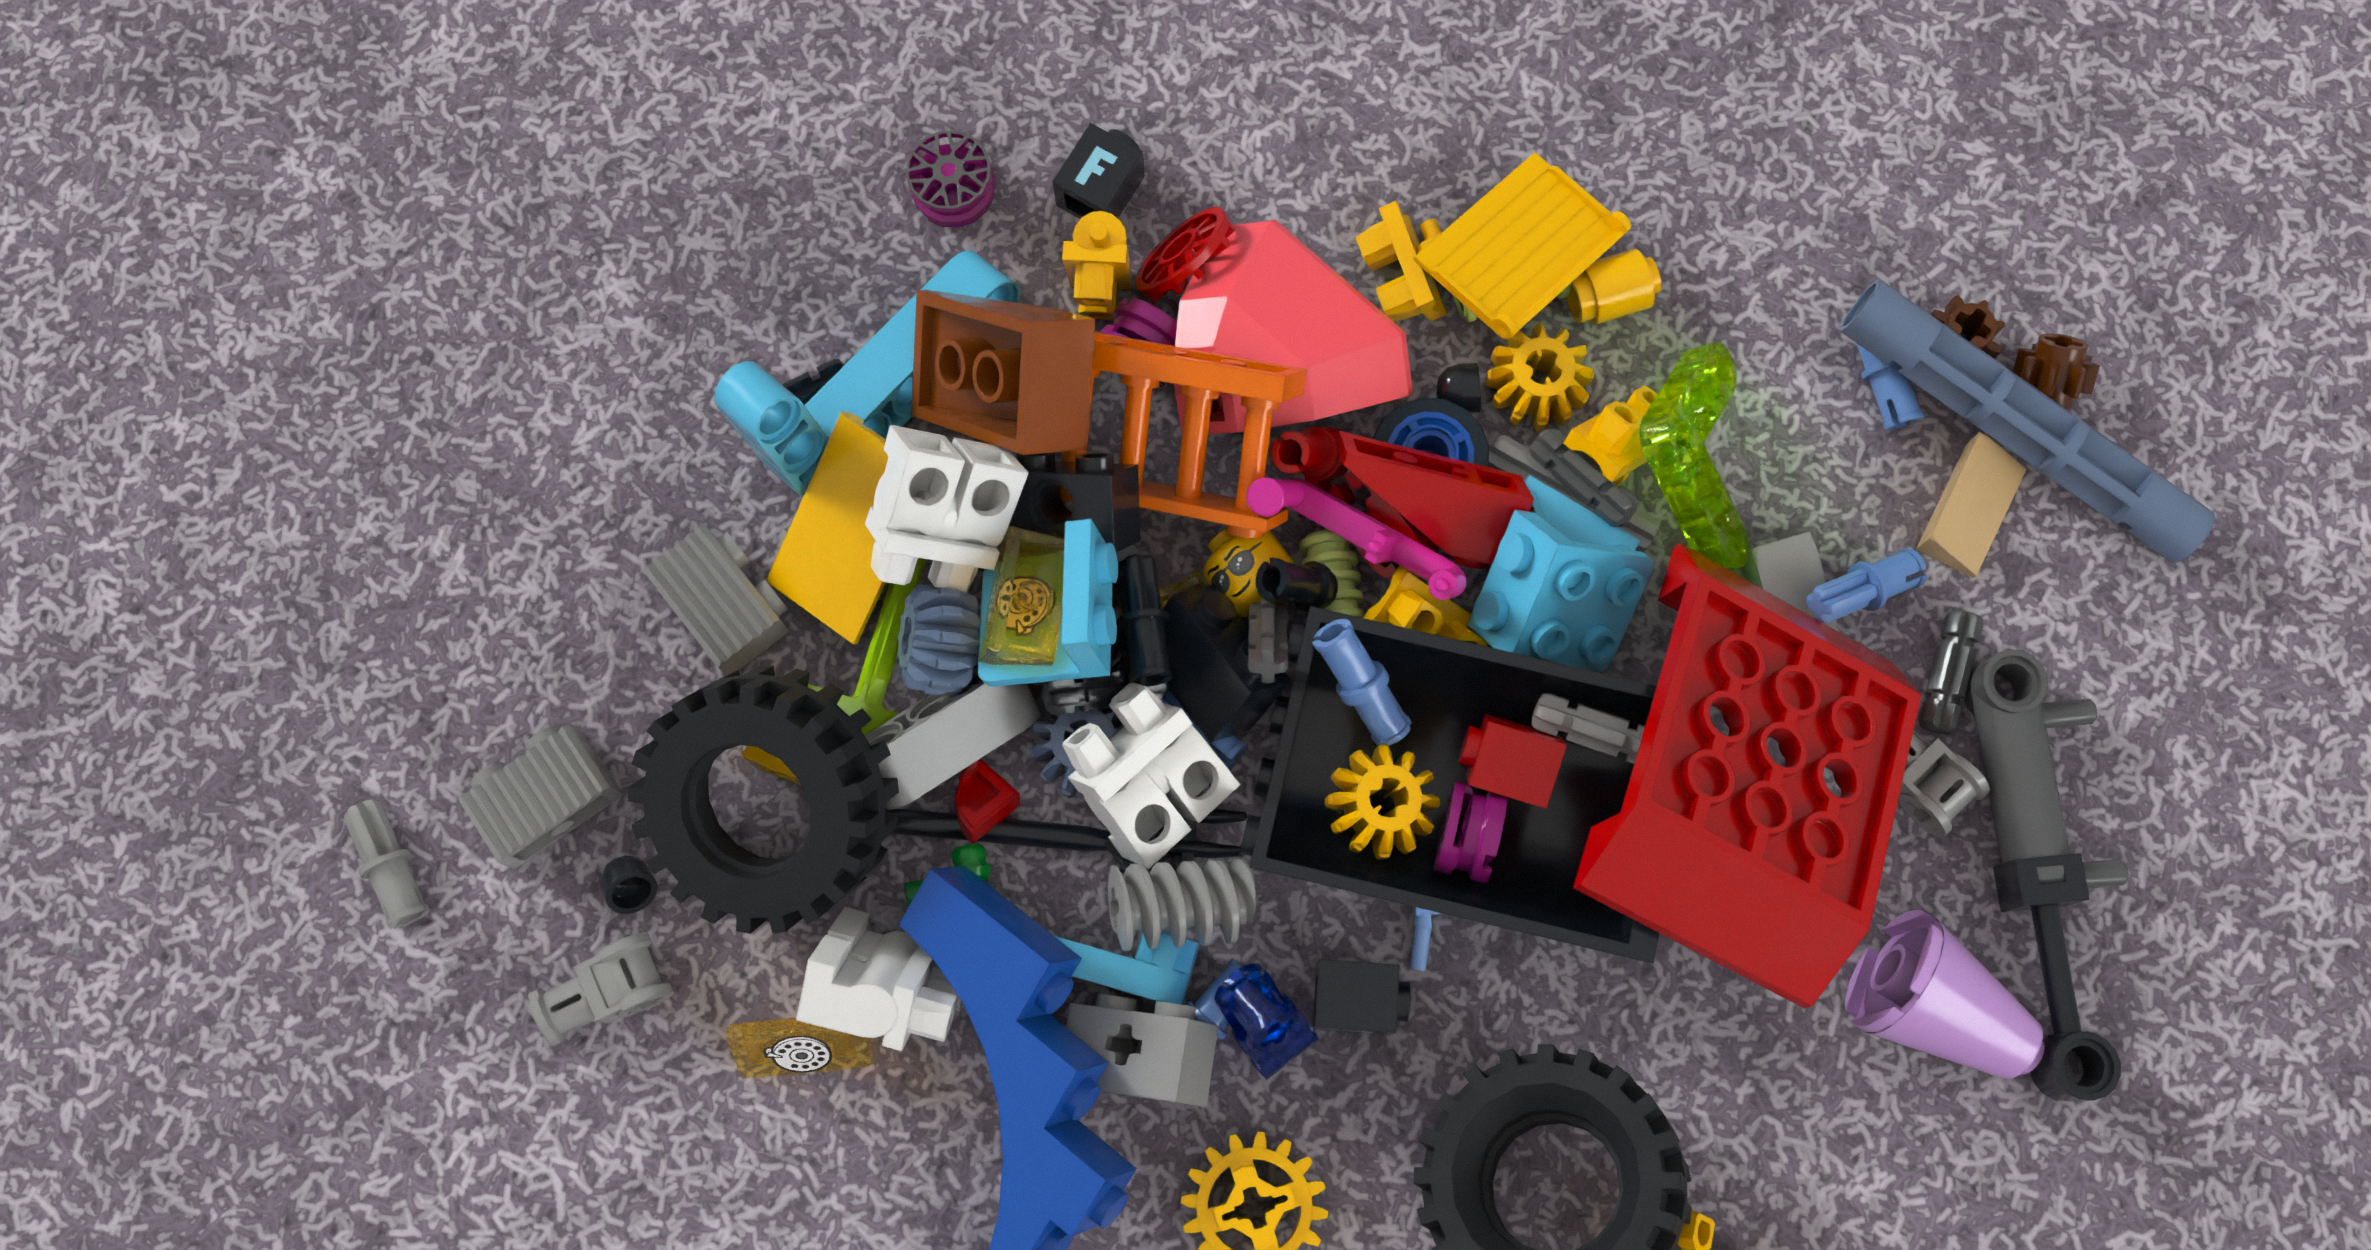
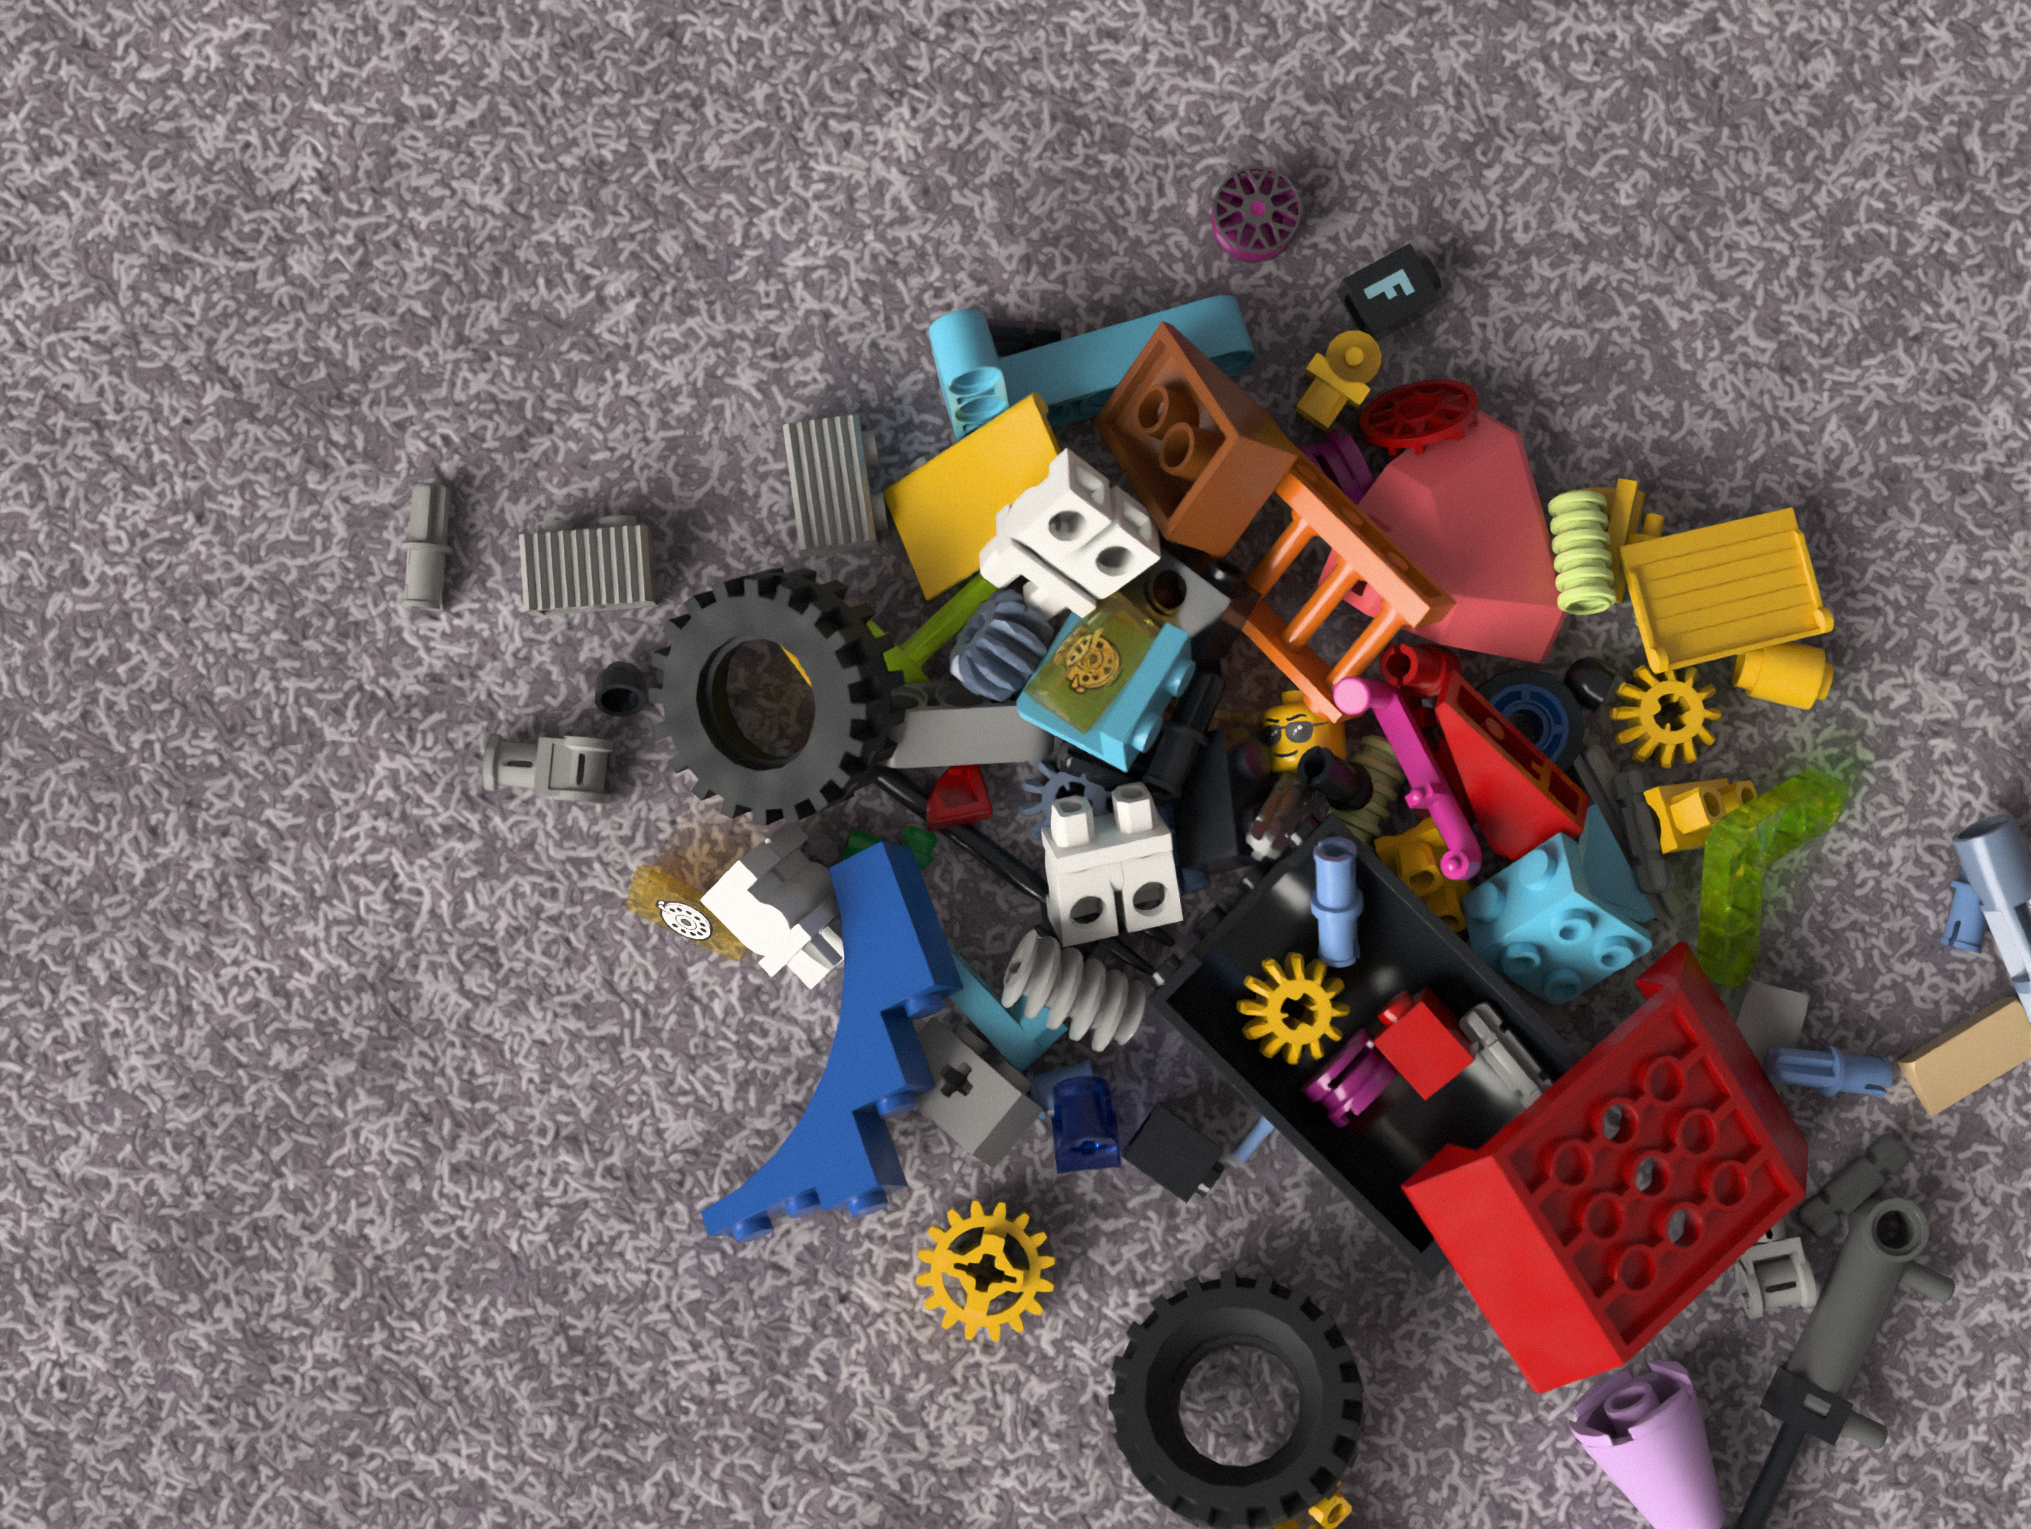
camera: 25 degrees right, 10 degrees up
none -> yellowish green piece [1548,490,1617,615]

